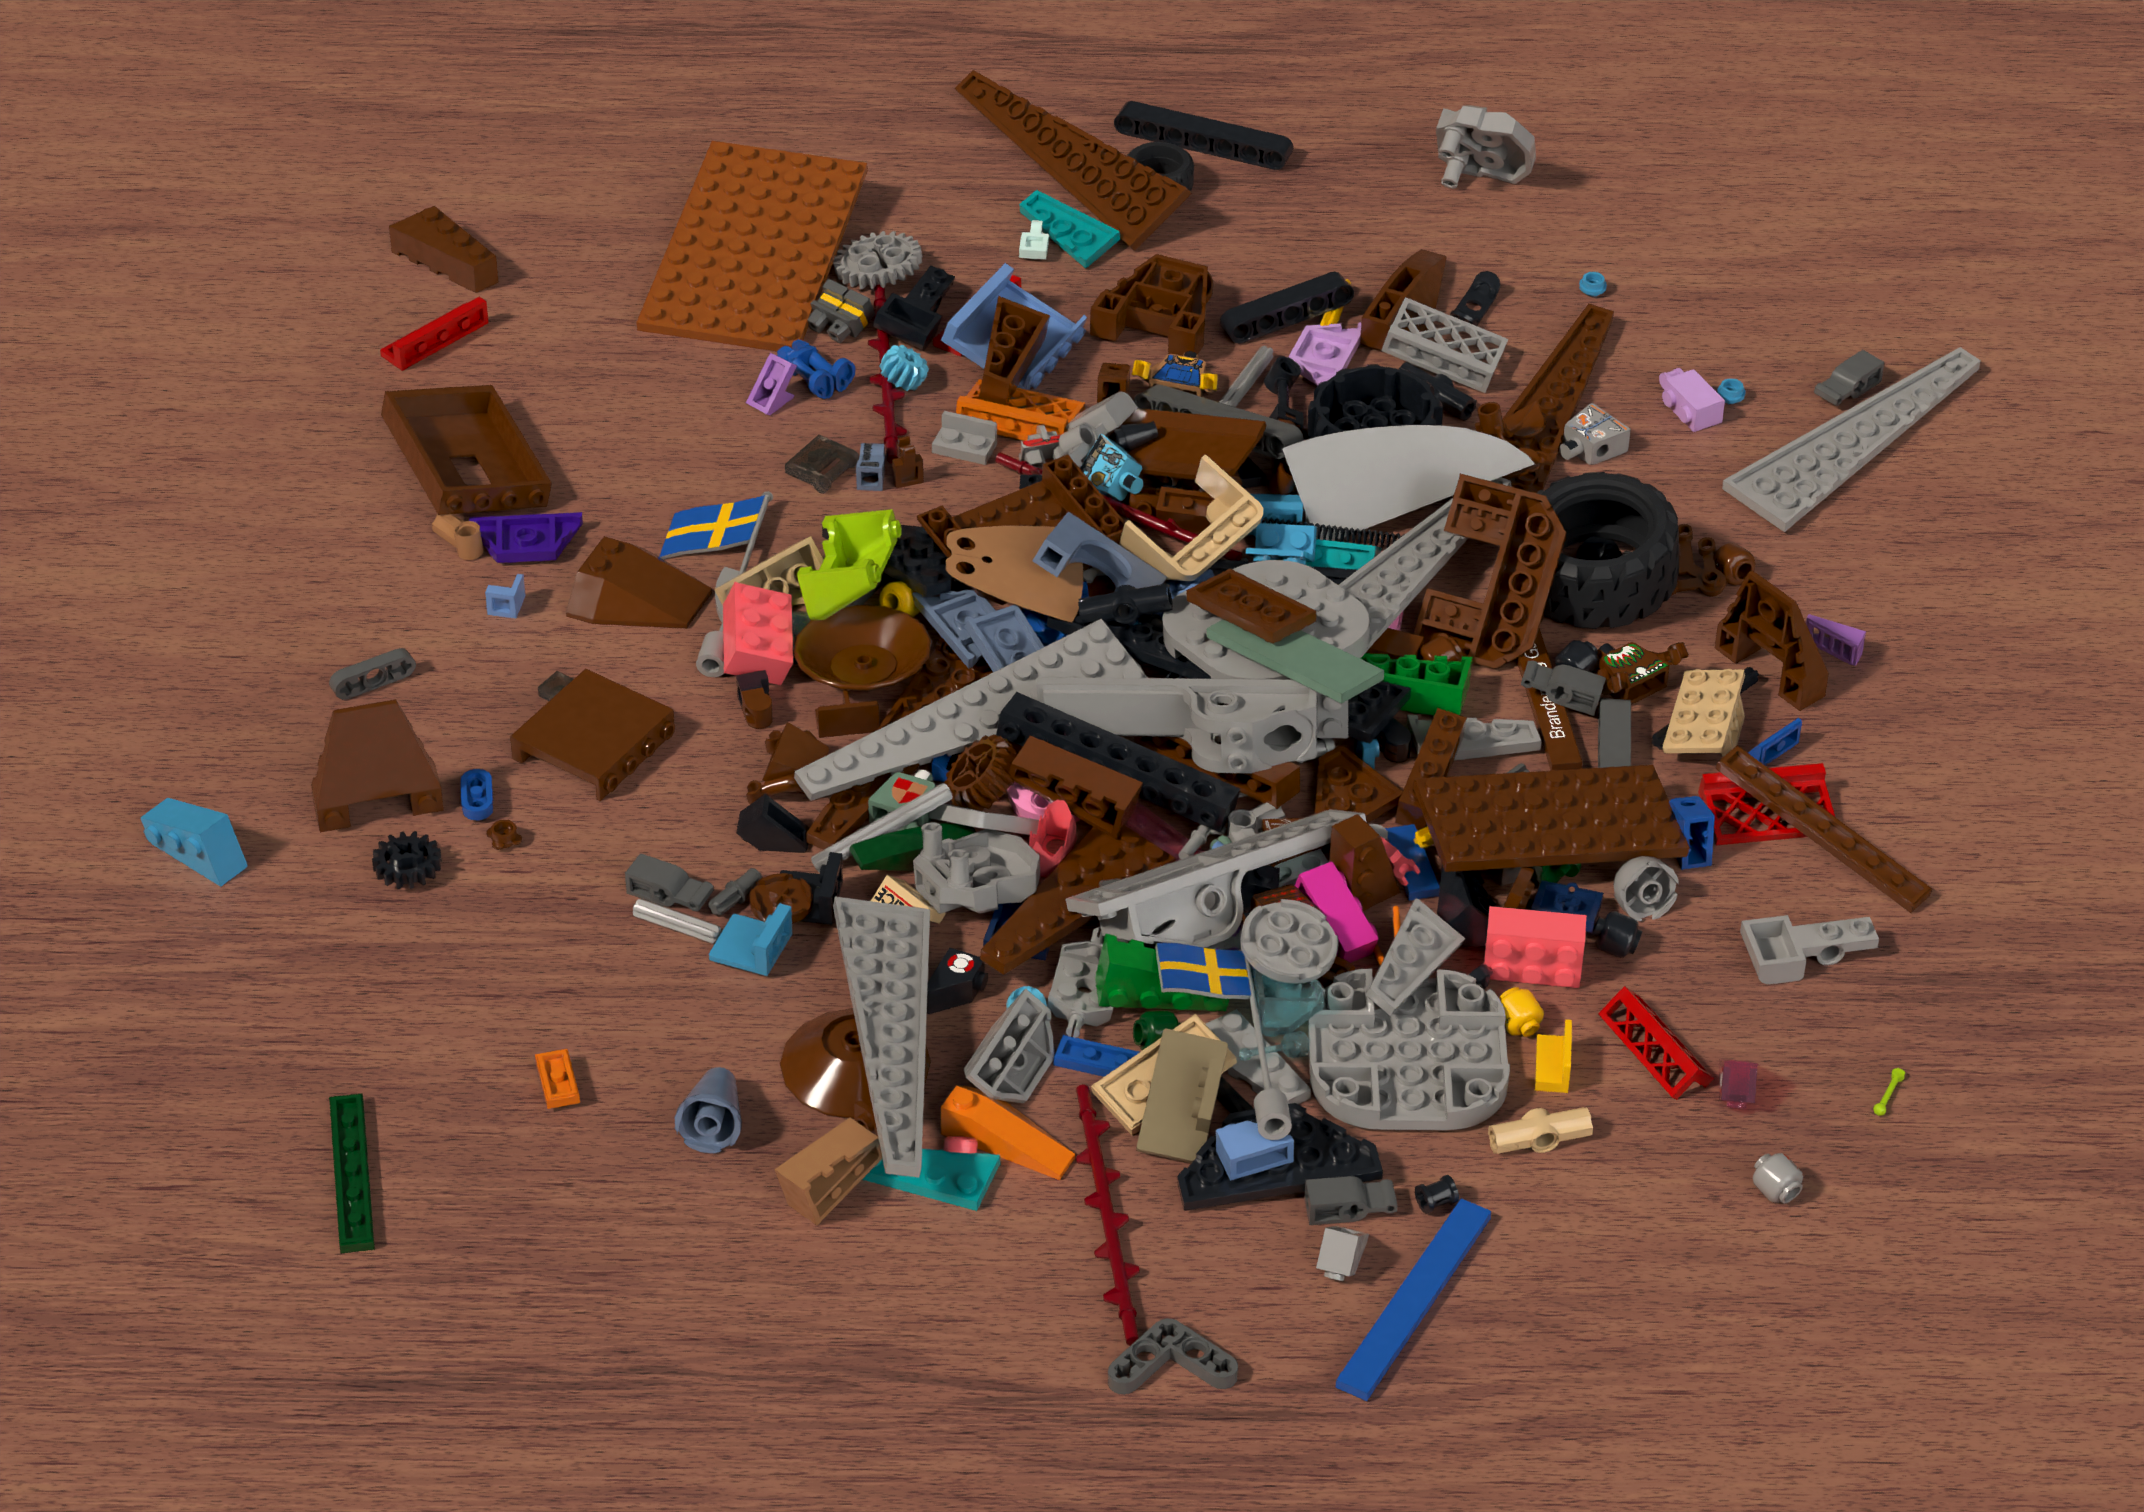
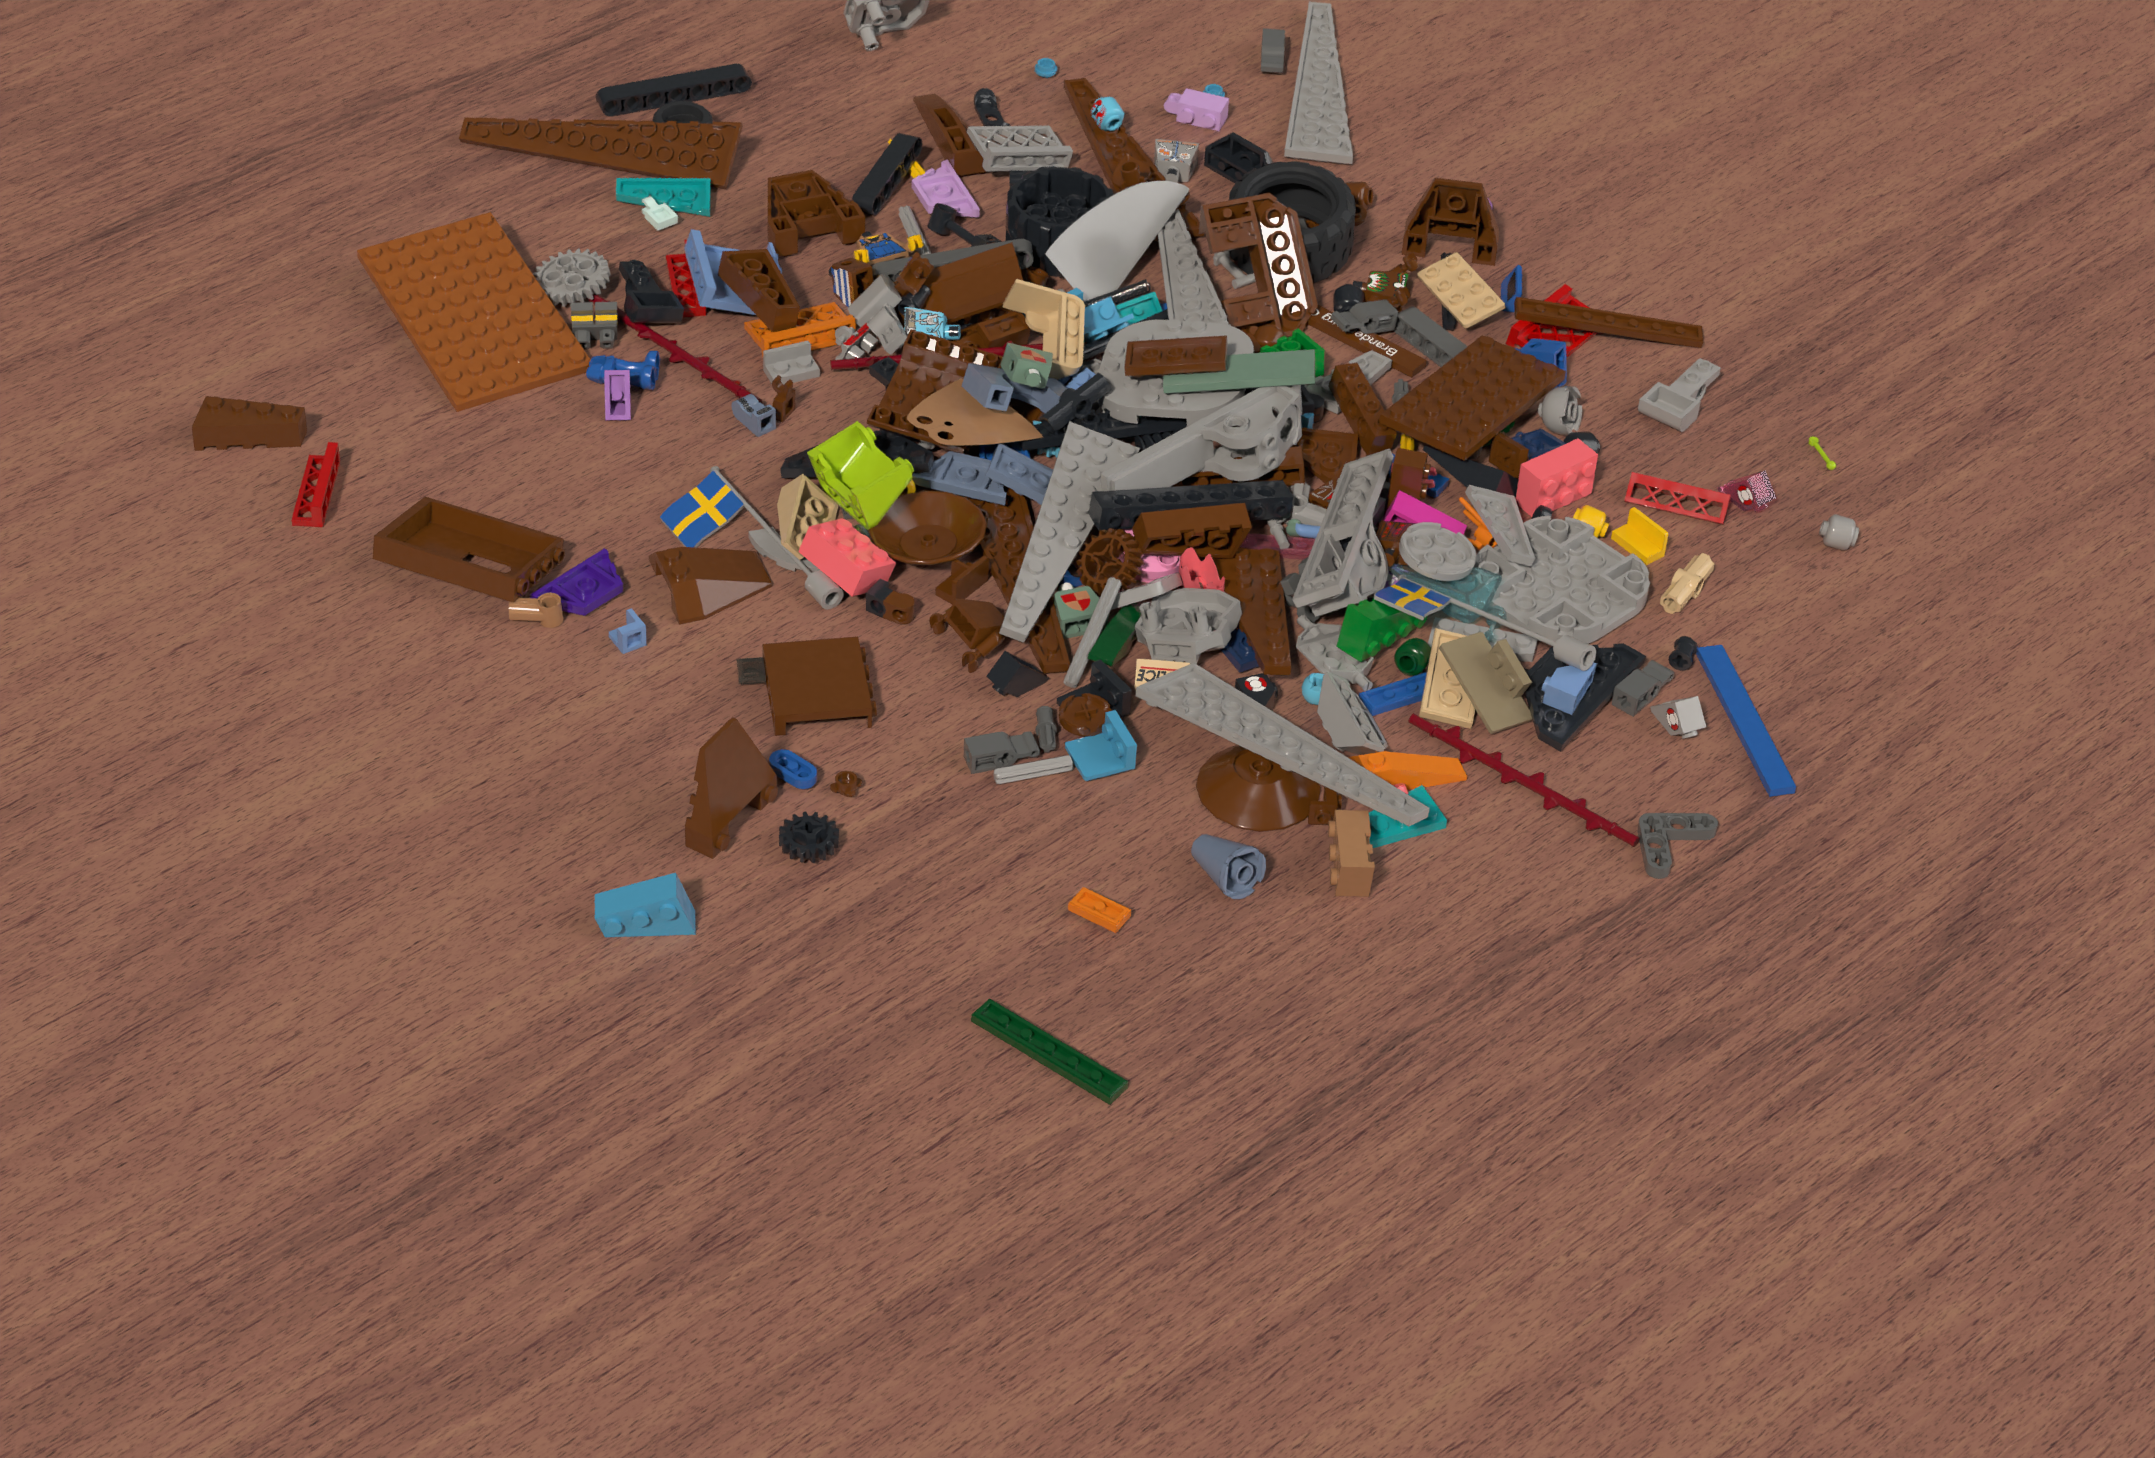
camera: 45 degrees left, 0 degrees up
dark grey beam [329,648,416,700] -> none
clear smoke plate [785,434,859,494] -> none
medium azure gear [879,345,929,391] -> none
none -> reddish brown hips [894,251,934,296]
none -> sand green torso [1001,342,1053,389]
none -> medium azure head [1091,97,1124,131]
none -> black wedge [1204,132,1273,183]

